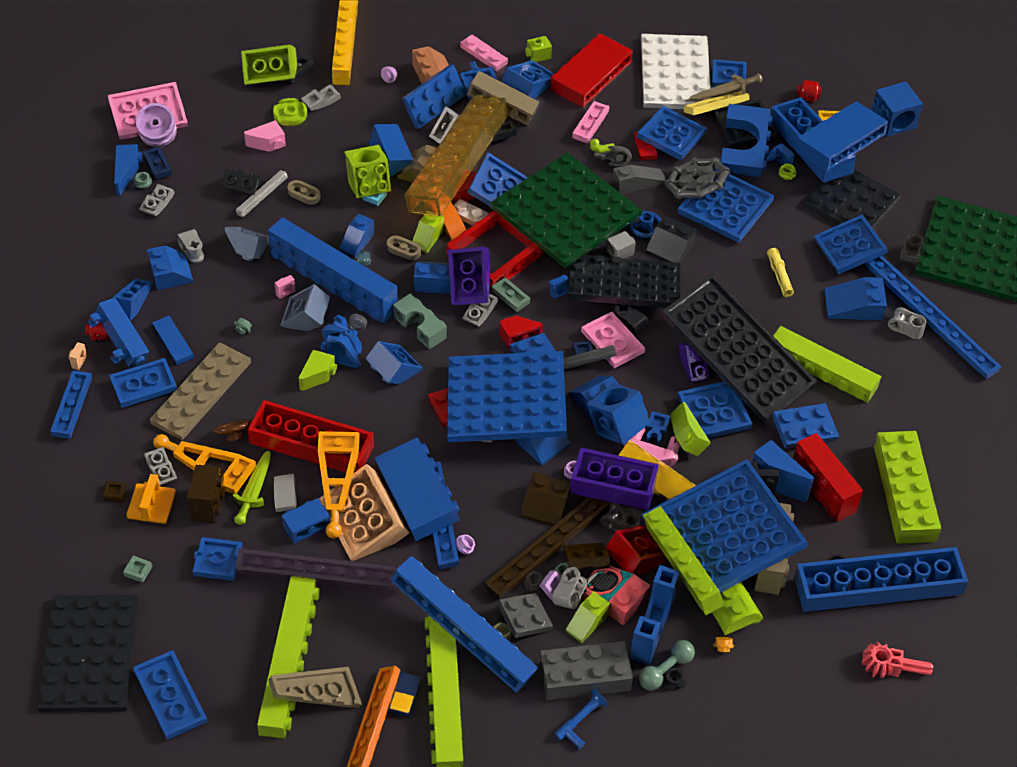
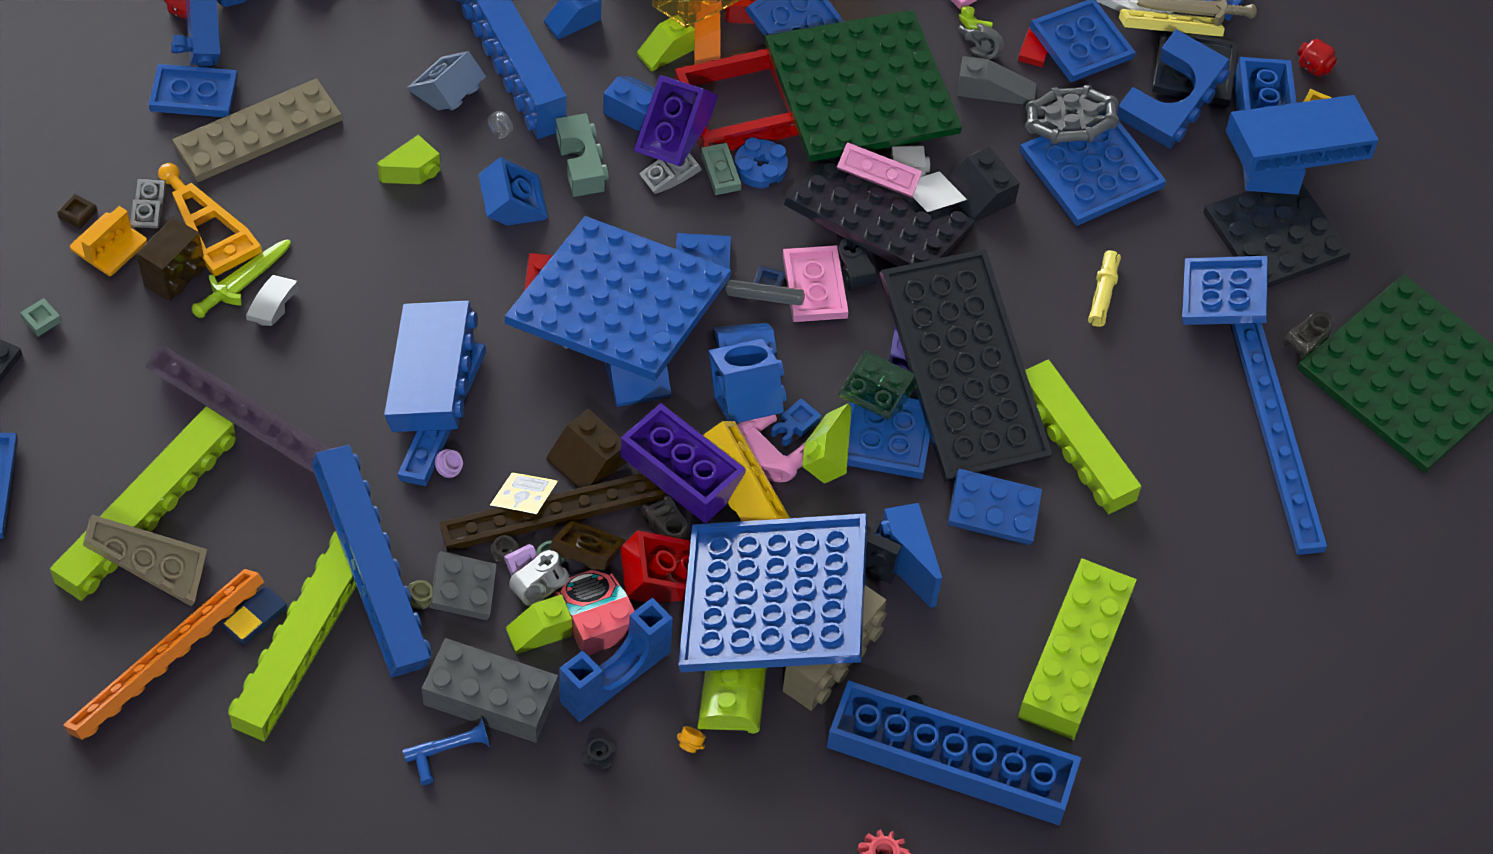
camera: 25 degrees right, 5 degrees up
blue plate [50,371,92,439] -> none
light nougat plate [69,342,87,370] -> none
blue tile [152,316,194,365] -> none
blue plate [193,537,243,581] -> none
reddish brown piece [213,419,251,441] -> none
sand green plate [234,318,252,335] -> none
red brick [248,400,374,473] -> none
bright pink plate [275,275,296,299] -> none
blue brick [282,498,330,544] -> none
light orange plate [318,432,360,539] -> none
light nougat slope [319,464,411,561] -> none
blue helmet [320,315,362,368] -> none
clear light blue plate [356,250,370,266] -> none
dark tan plate [387,236,421,260] -> none
white plate [454,199,488,226] -> none
red slope [499,315,543,349] -> none
blue plate [549,275,569,299] -> none
blue piece [628,211,662,239] -> none
sand green piece [639,640,695,691] -> none
lime brick [643,506,724,615] -> none
blue plate [765,144,795,165] -> none
lime plate [779,164,796,180] -> none
red brick [793,433,863,522] -> none
blue slope [824,277,887,320] -> none
blue brick [871,81,923,137] -> none
light grey piece [888,307,926,339] -> none
none -> sticker [490,473,558,514]
none -> blue plate [735,138,788,188]
none -> bright pink plate [837,142,922,198]
none -> clear green slope [838,350,915,420]
none -> white sticker [913,171,967,212]

